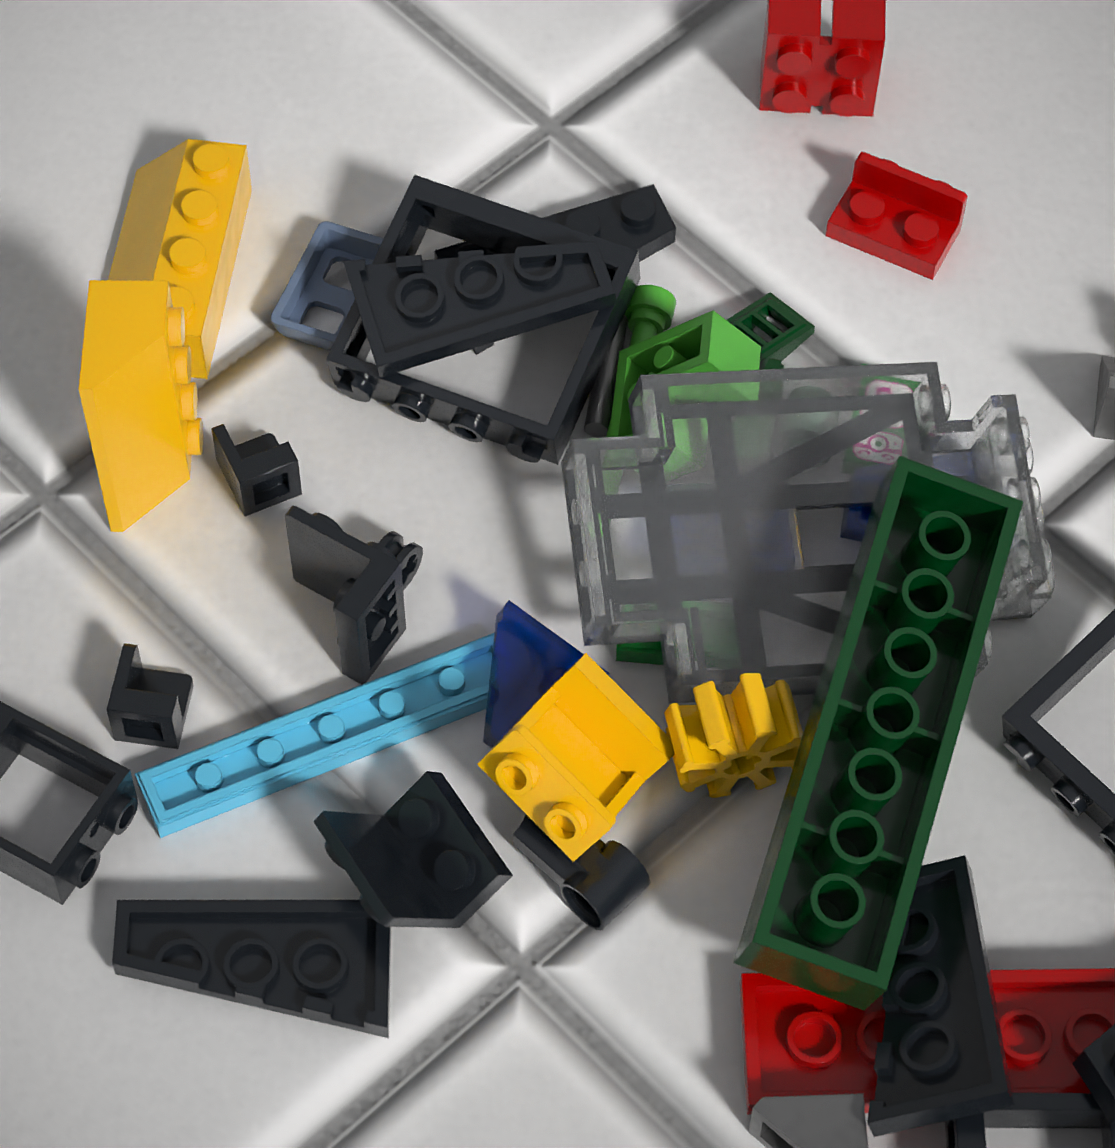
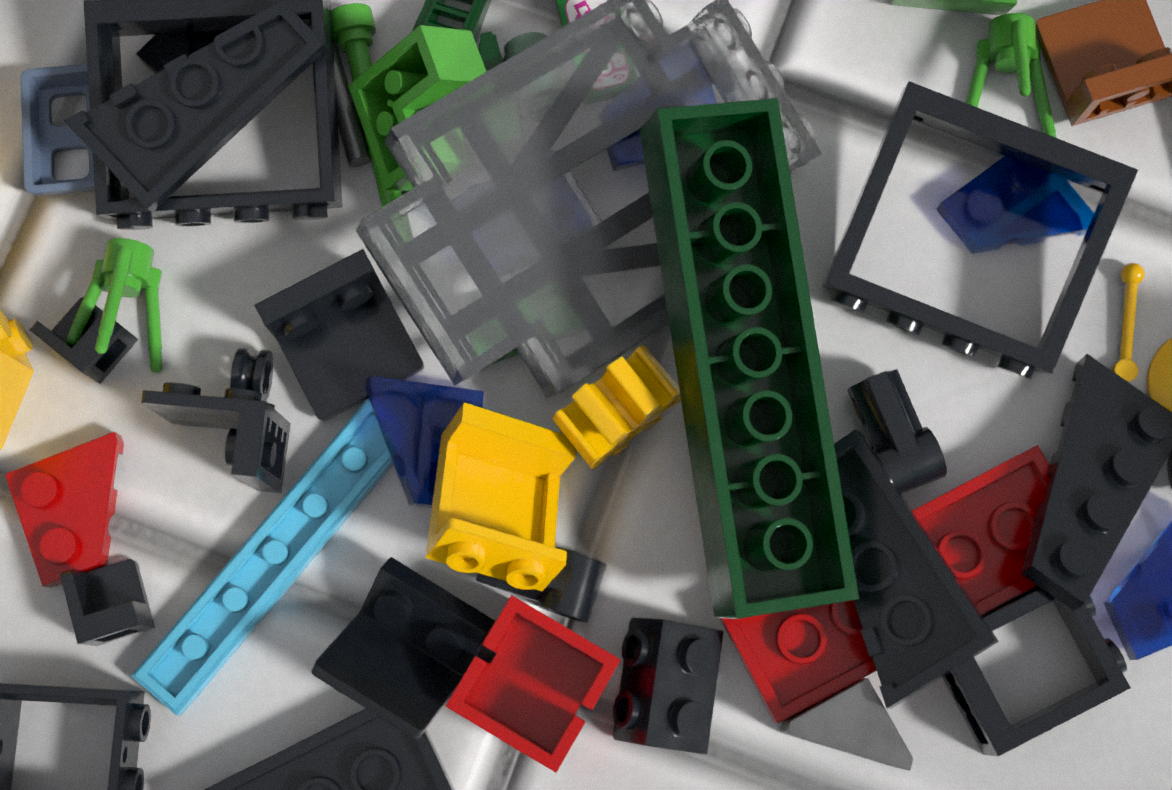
camera: 25 degrees left, 20 degrees up
none -> red wing [5,432,124,588]
none -> bright green plant [66,238,162,373]
none -> black bracket [254,249,424,421]
none -> red piece [445,595,621,773]
none -> black bracket [612,617,724,755]
none -> black piece [847,369,947,494]

